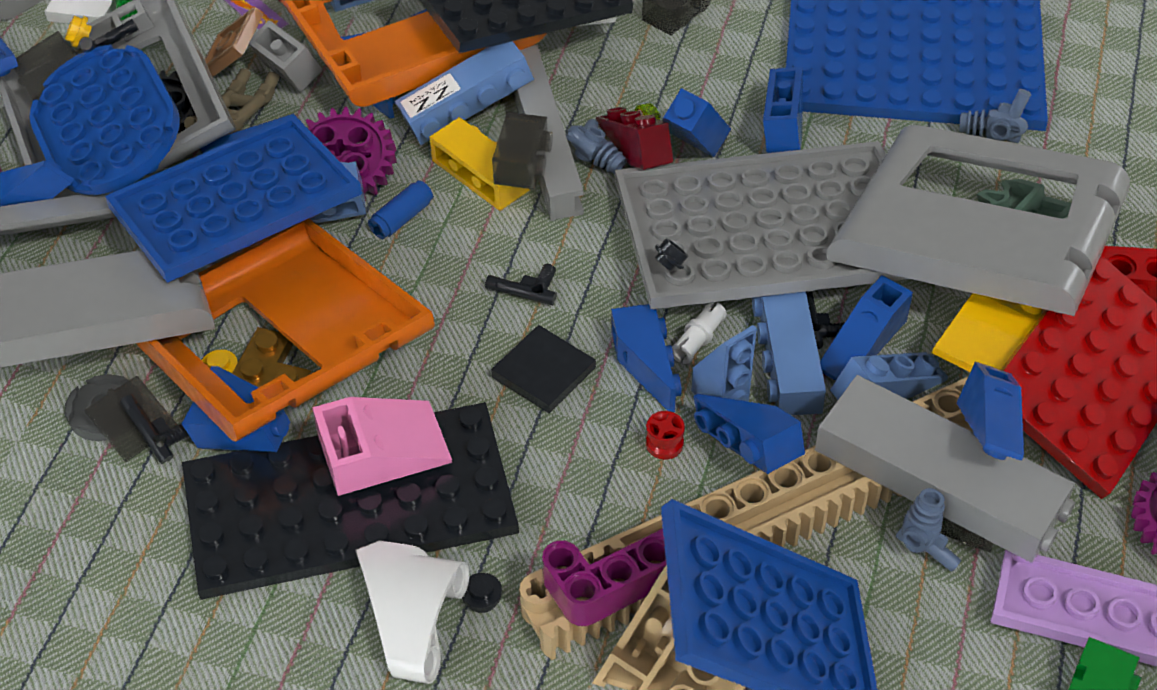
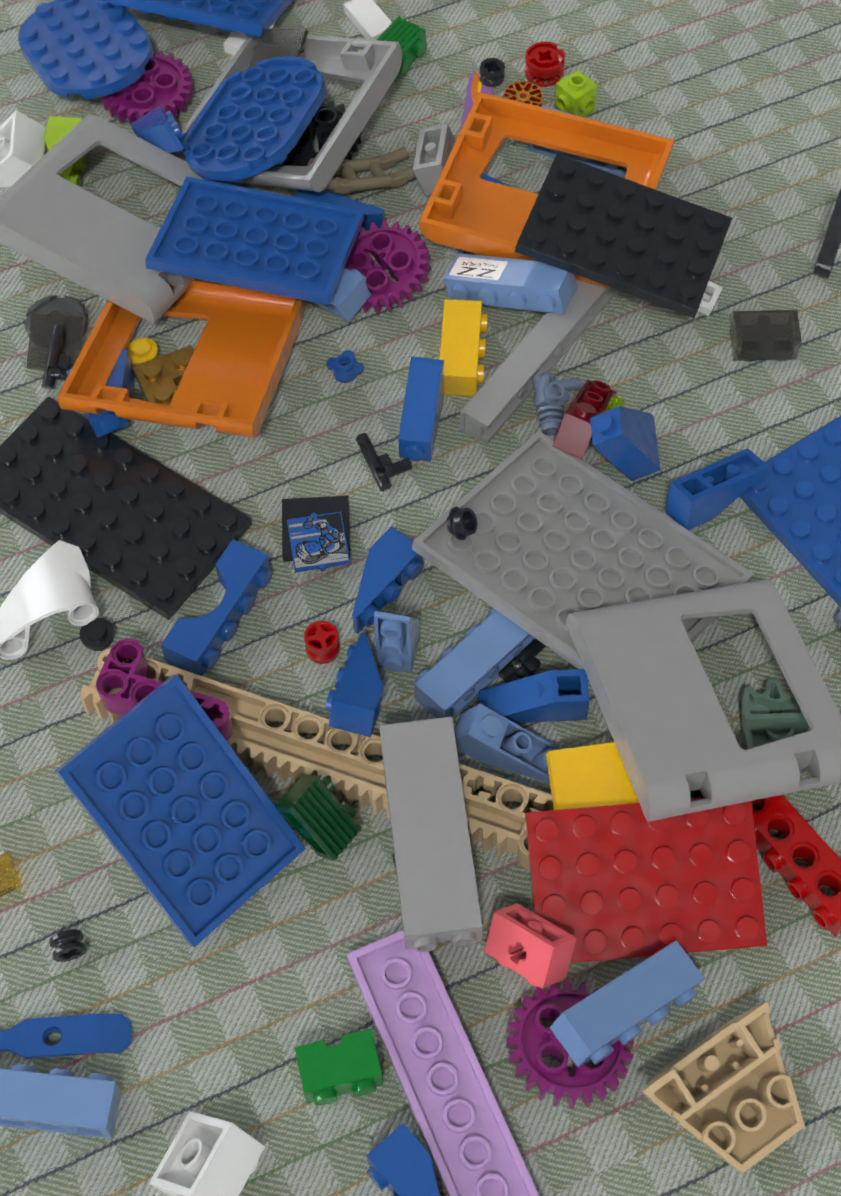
camera: 50 degrees right, 10 degrees up
yellow plate [64,15,92,48] -> none
black hose [75,19,139,55] -> none
medium nougat tile [204,7,264,77] -> none
bright pink slope [312,397,452,496] -> none
blue piece [368,180,433,239] -> none
clear smoke brick [492,112,553,189] -> none
white pin [672,302,727,364] -> none
sand blue piece [896,488,961,572] -> none
blue slope [956,361,1024,461] -> none
none -> blue arch [161,539,272,676]
none -> dark green brick [275,774,362,860]
none -> piece [287,511,350,573]
none -> blue plate [326,350,364,383]
none -> blue slope [398,356,444,462]
none -> coral brick [484,903,577,988]

